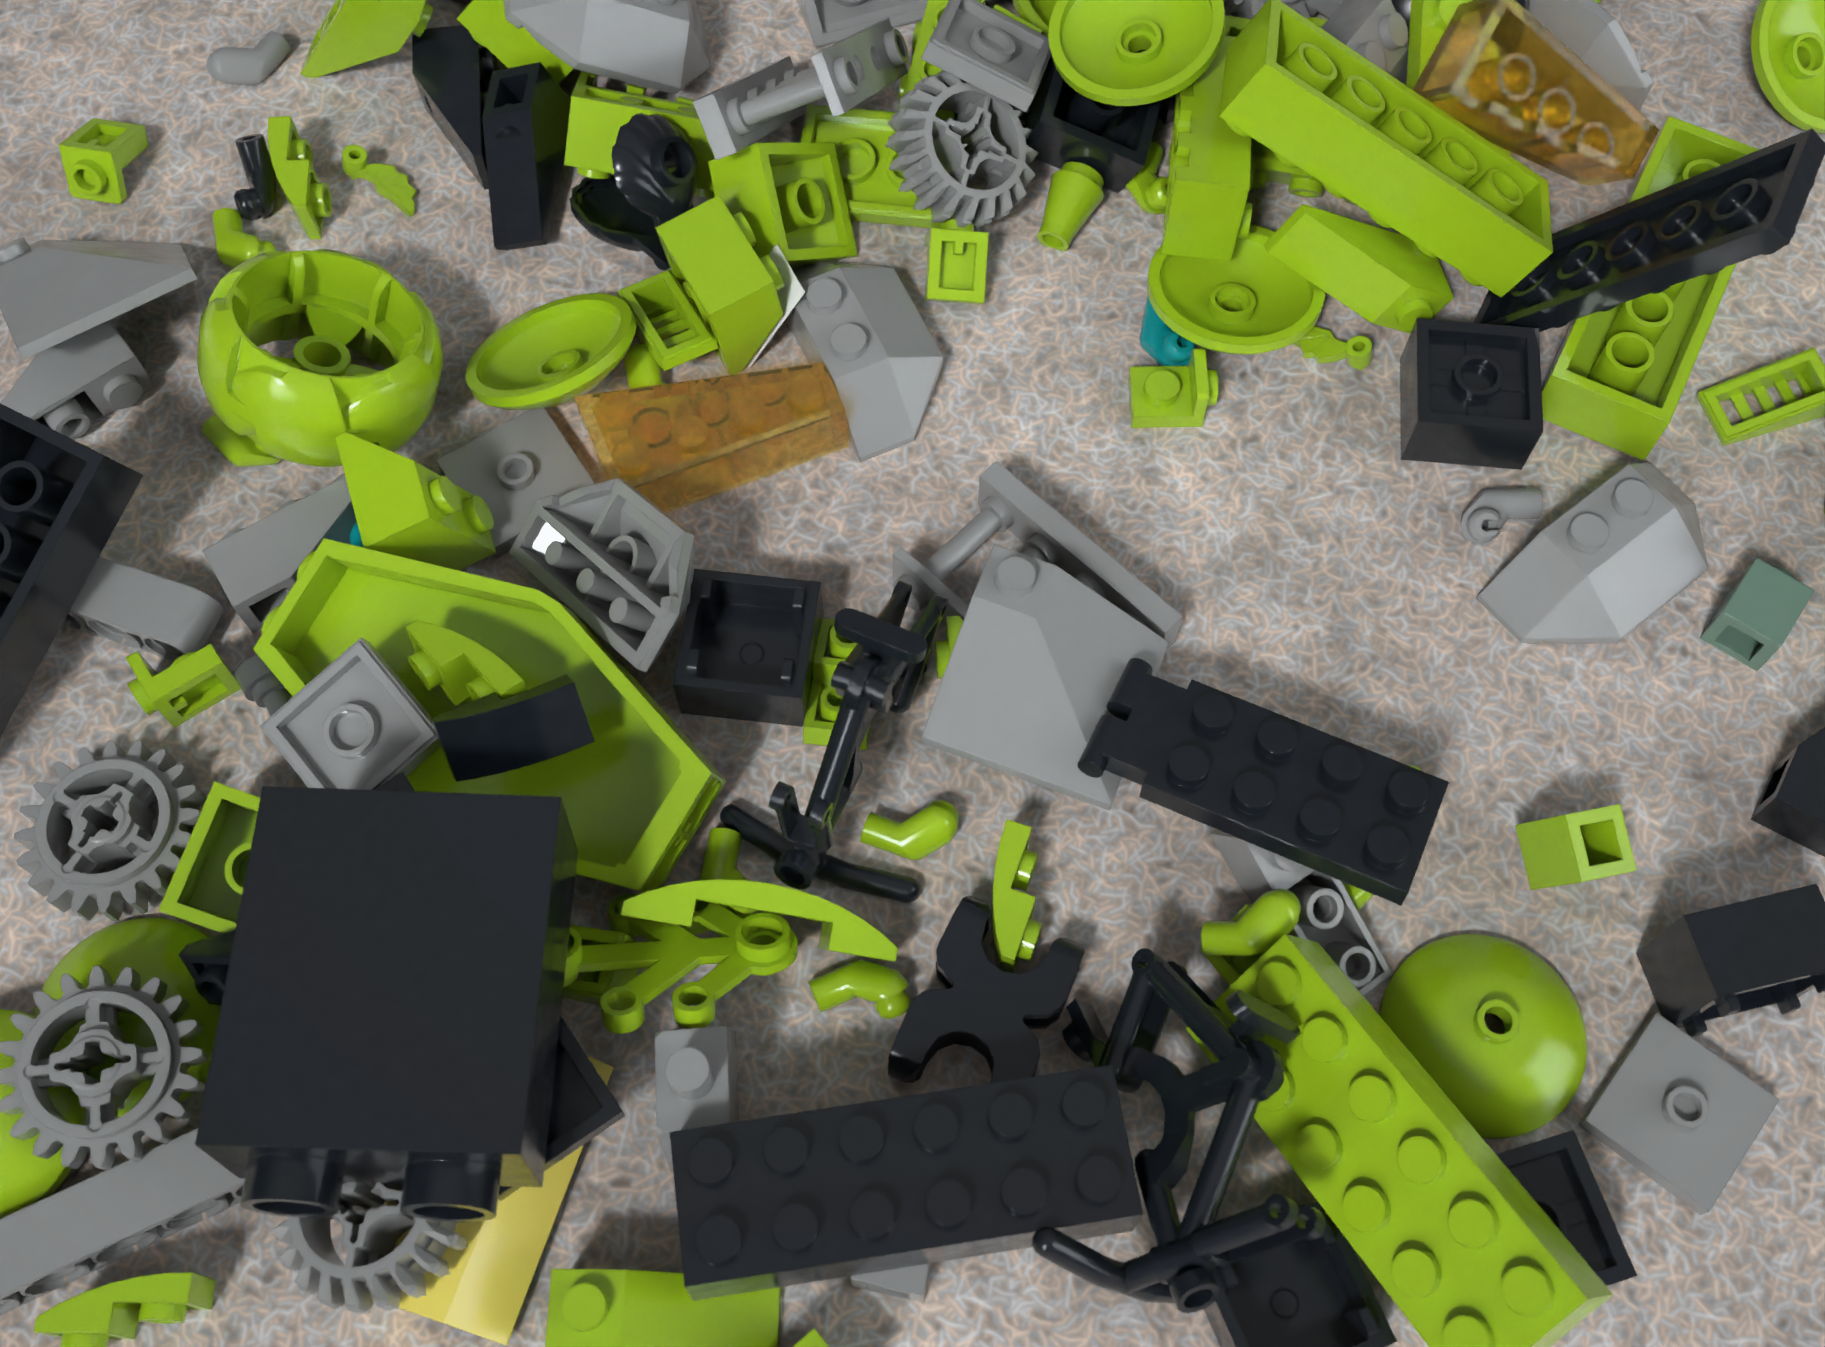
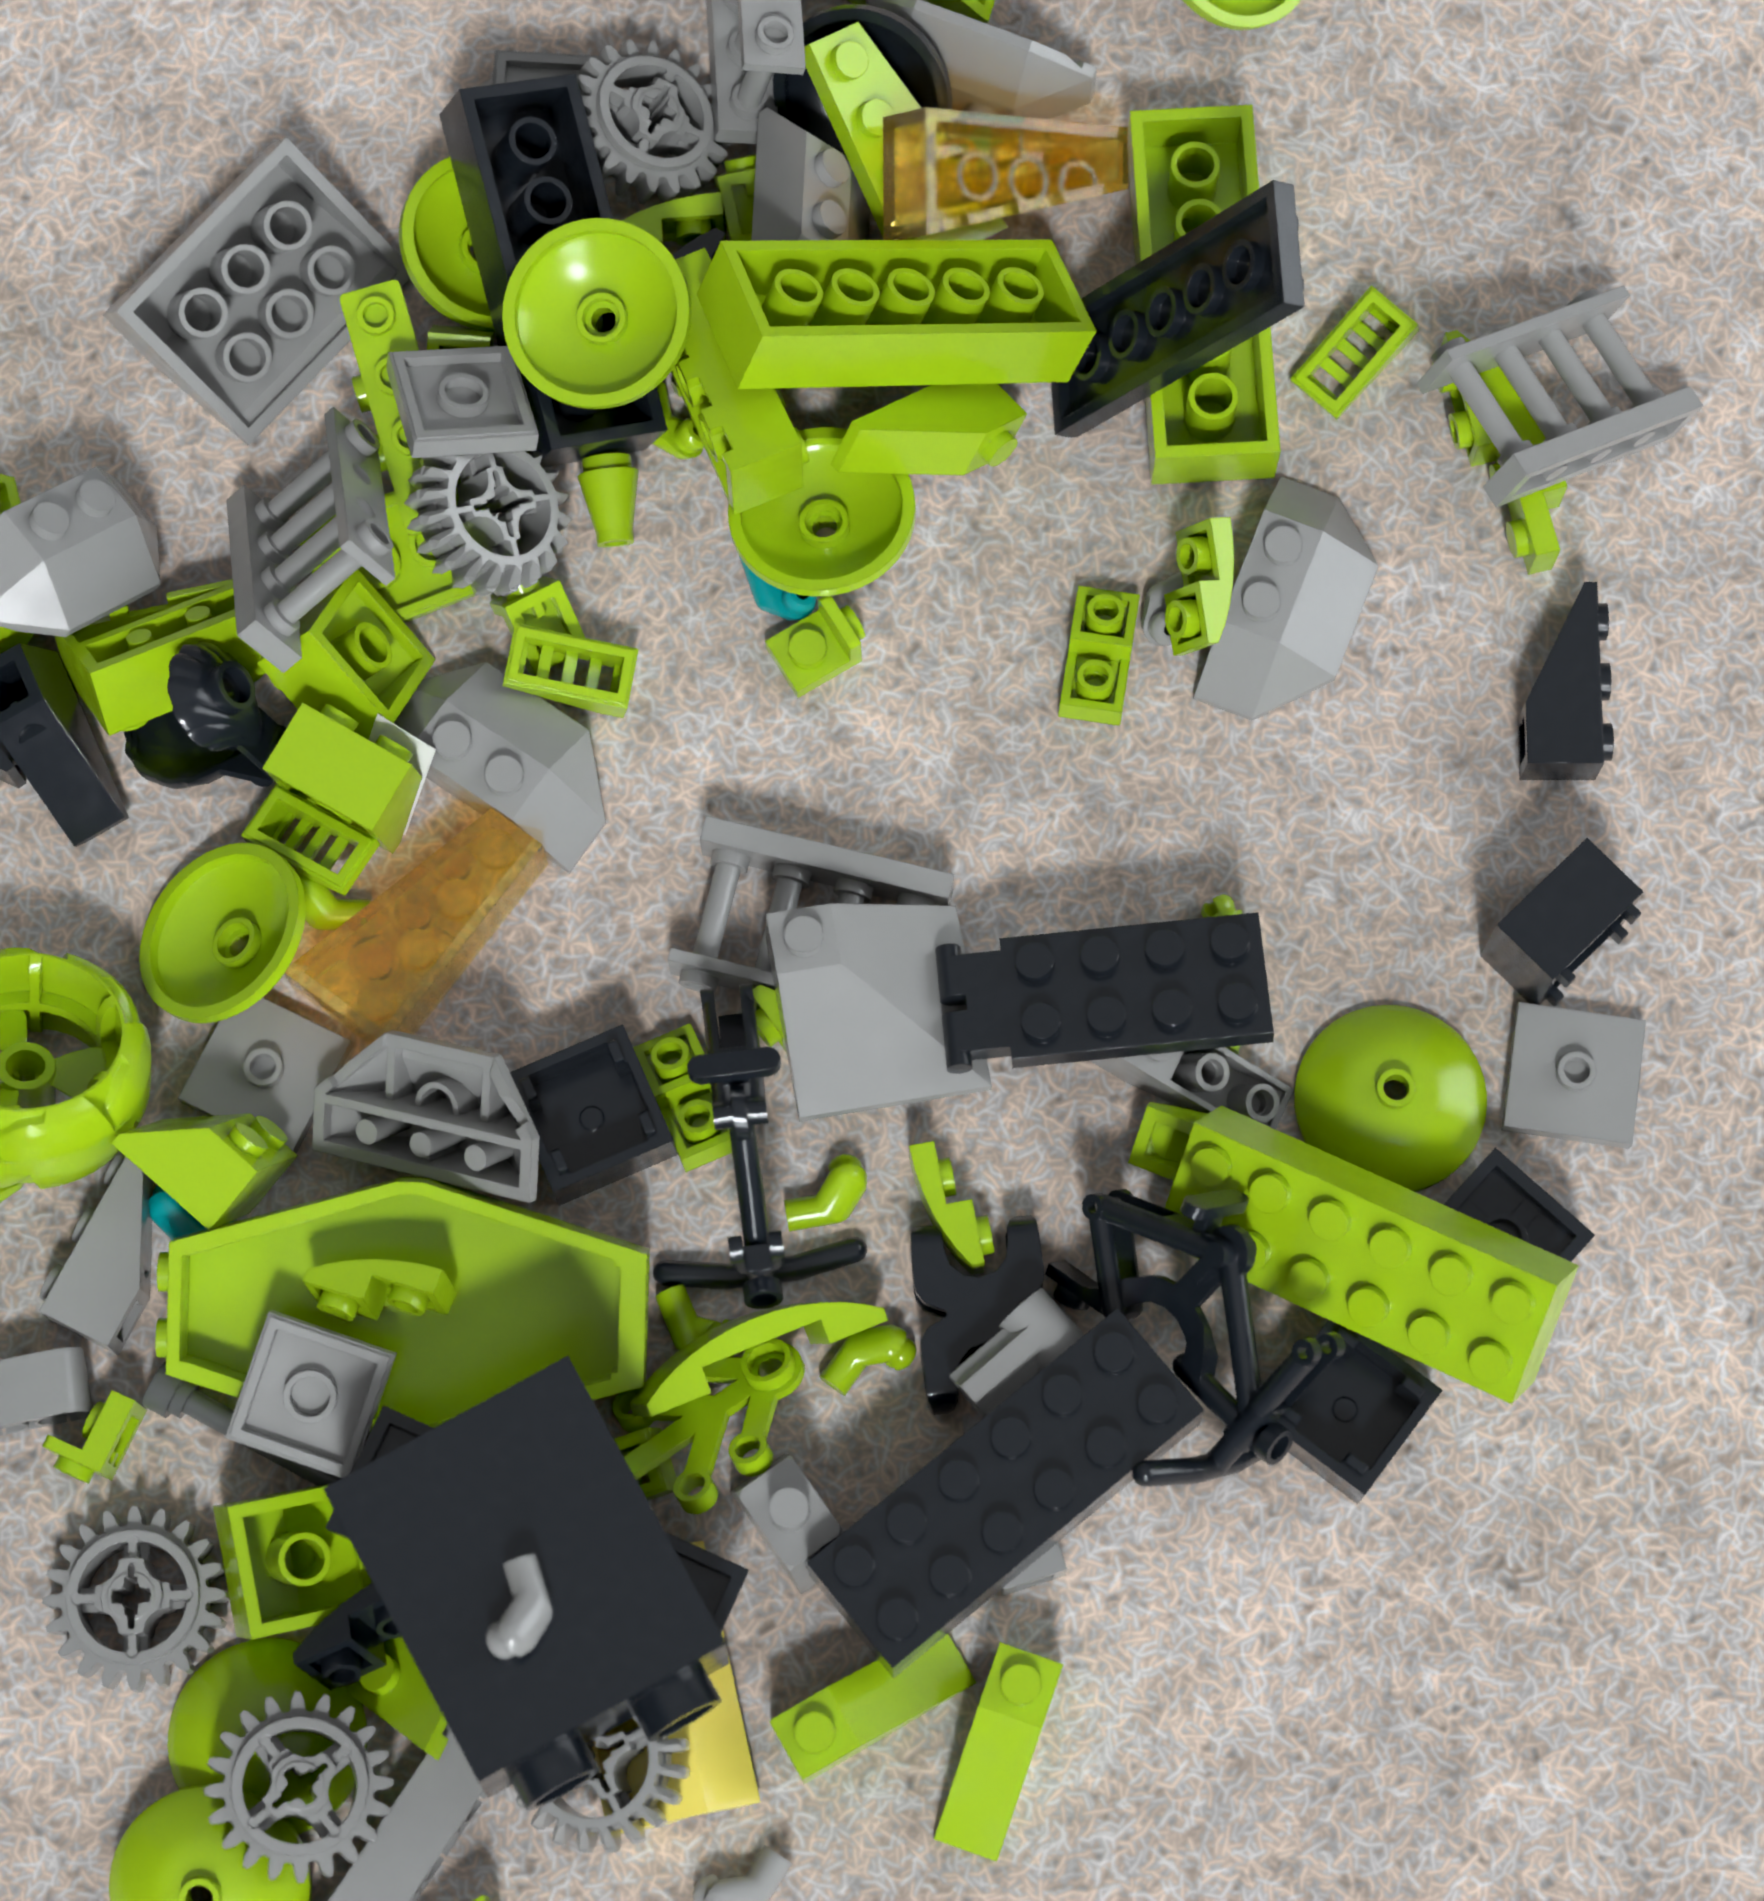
camera: 30 degrees left, 10 degrees up
black slope [431,674,595,782] -> none
lime arm [1201,888,1301,956] -> none
lime piece [1293,326,1373,370] -> none
black container [1400,318,1543,470] -> none
lime brick [1515,804,1637,890] -> none
sand green brick [1700,557,1815,671] -> none
none -> light grey arm [486,1554,553,1659]
none -> lime slope [502,623,639,718]
none -> light grey piece [949,1288,1084,1417]
none -> lime slope [1058,586,1140,726]
none -> lime slope [1164,517,1234,656]

